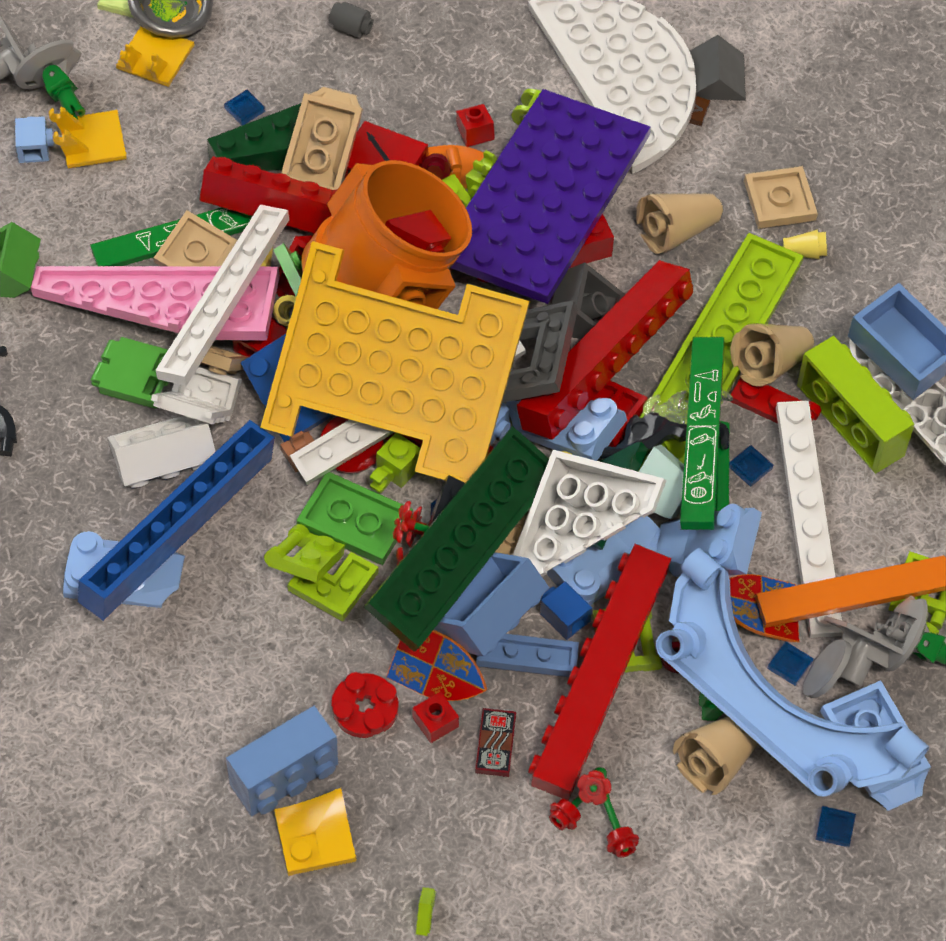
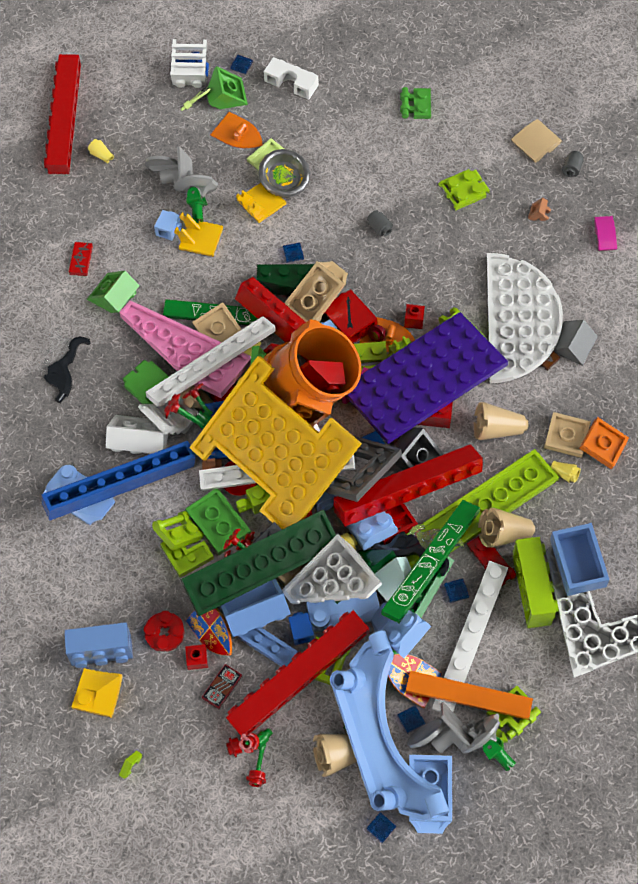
camera: 30 degrees right, 5 degrees up
none -> plant [164,383,213,429]
none -> orange tile [579,417,629,469]

